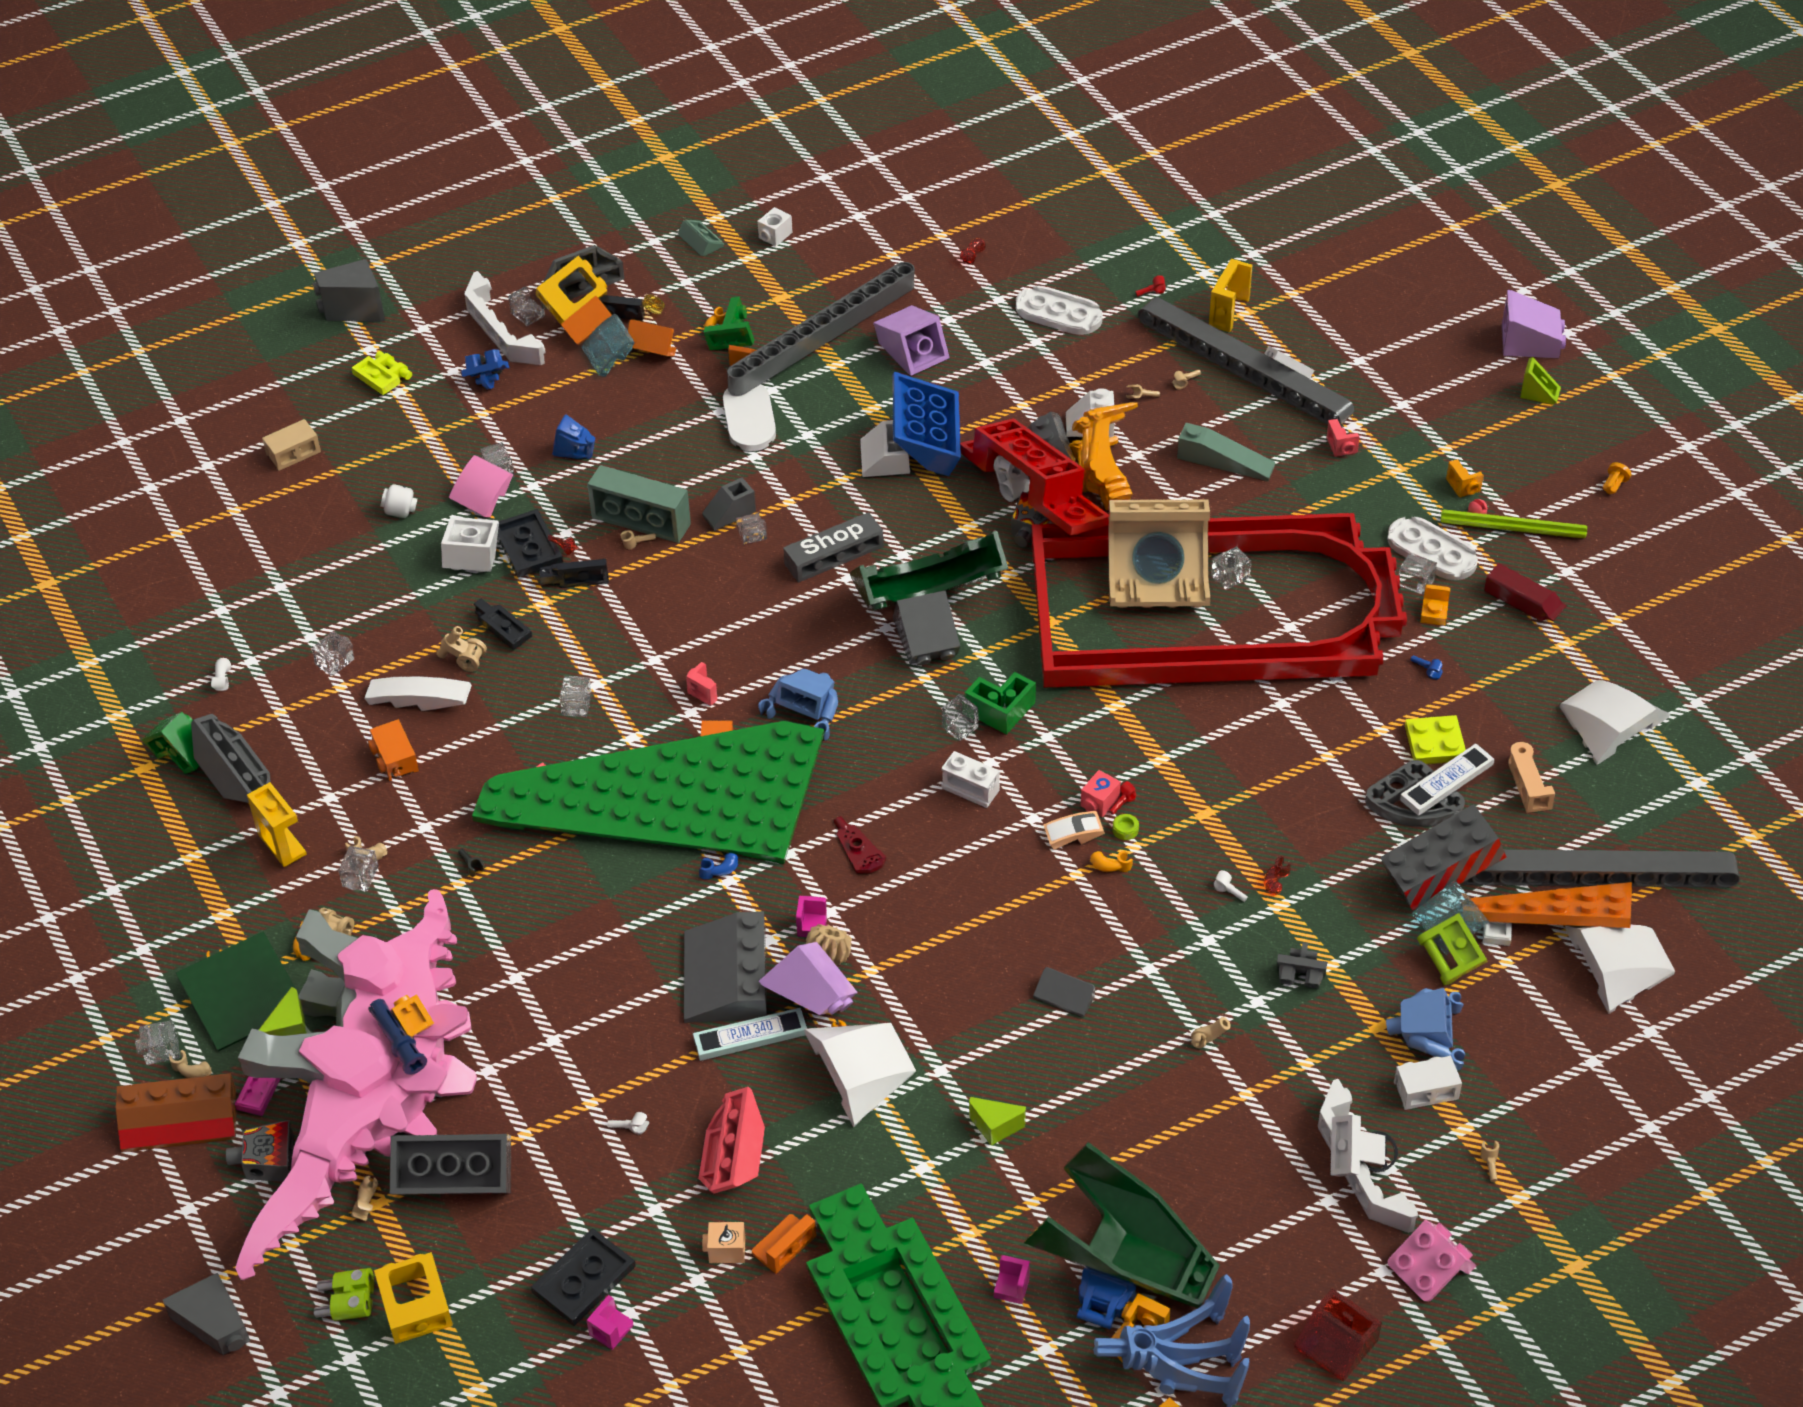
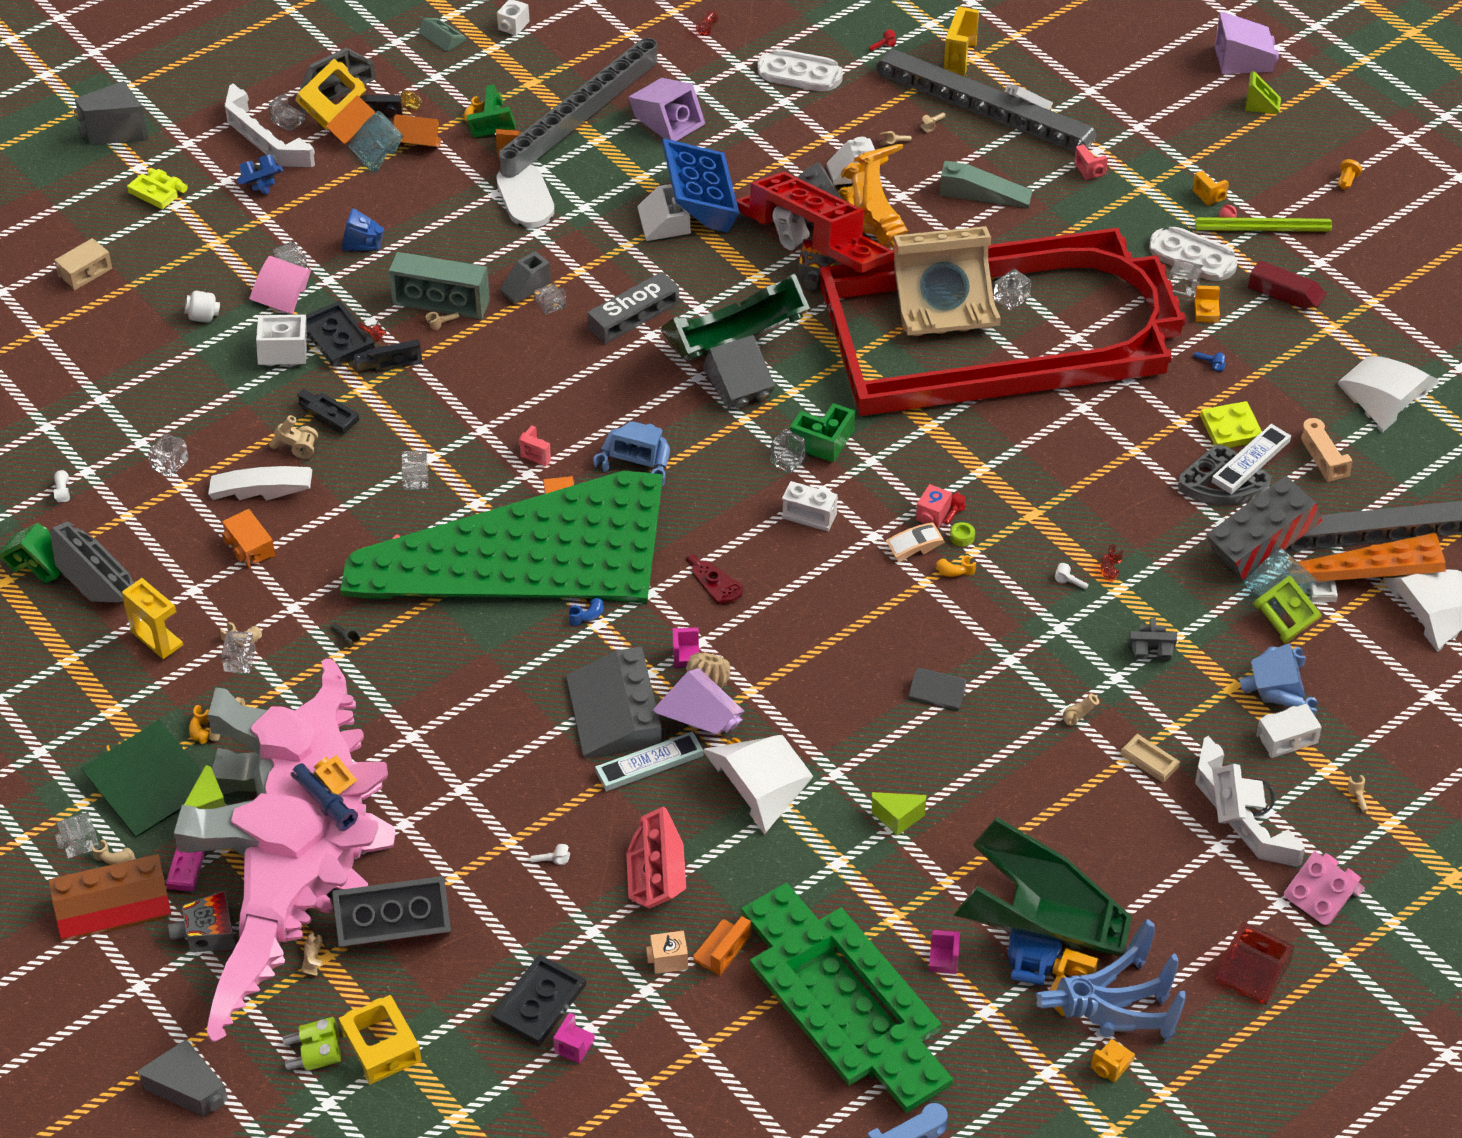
camera: 10 degrees left, 0 degrees up
none -> tan tile [1121,734,1180,783]

